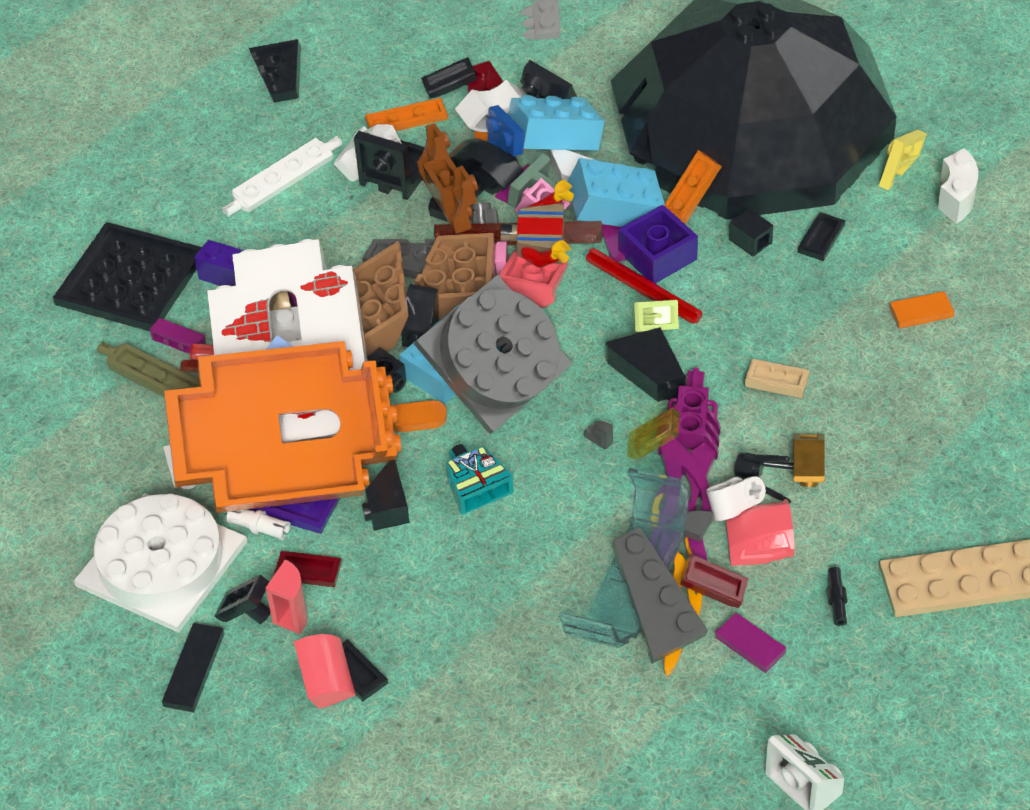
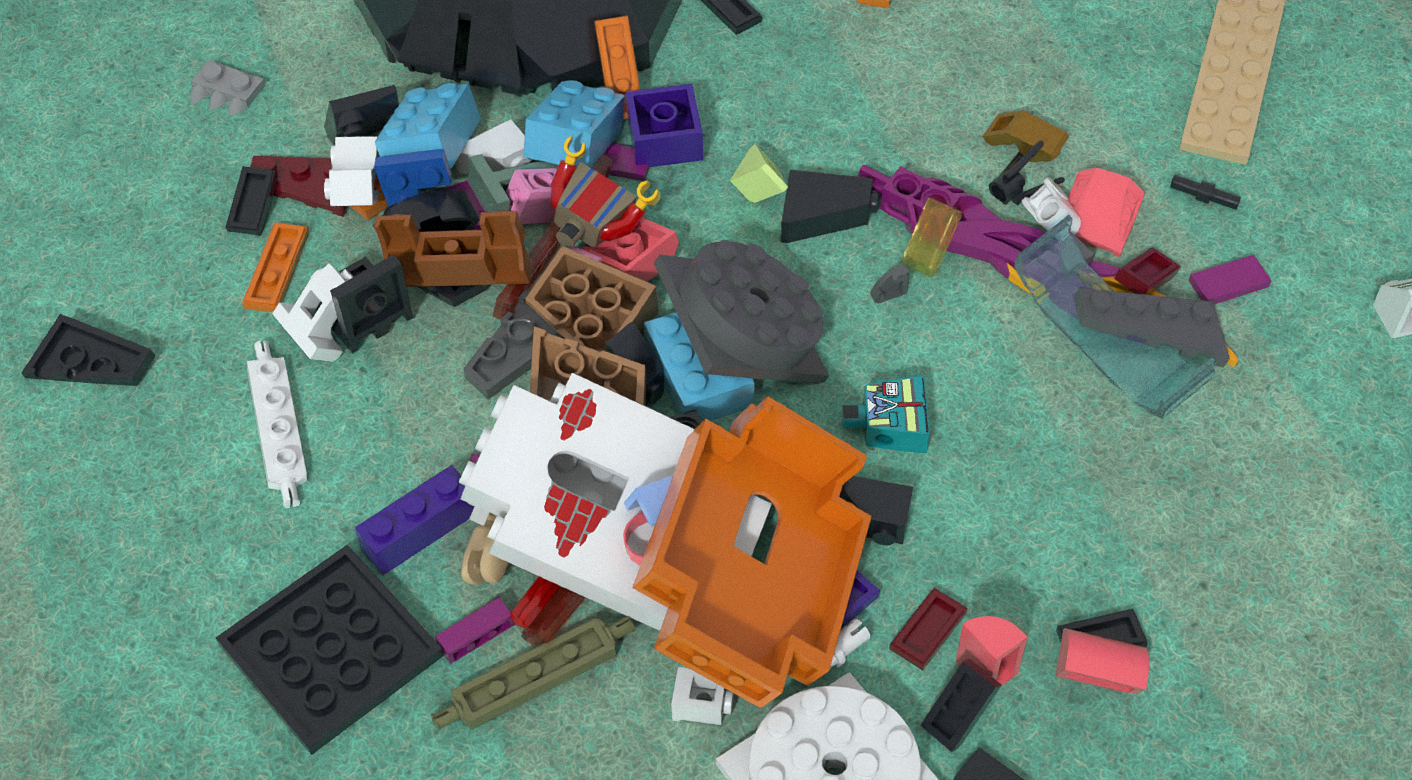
camera: 65 degrees left, 5 degrees up
red axle [586,248,703,324] -> none
black brick [729,208,774,257] -> none
tan plate [745,359,810,399] -> none

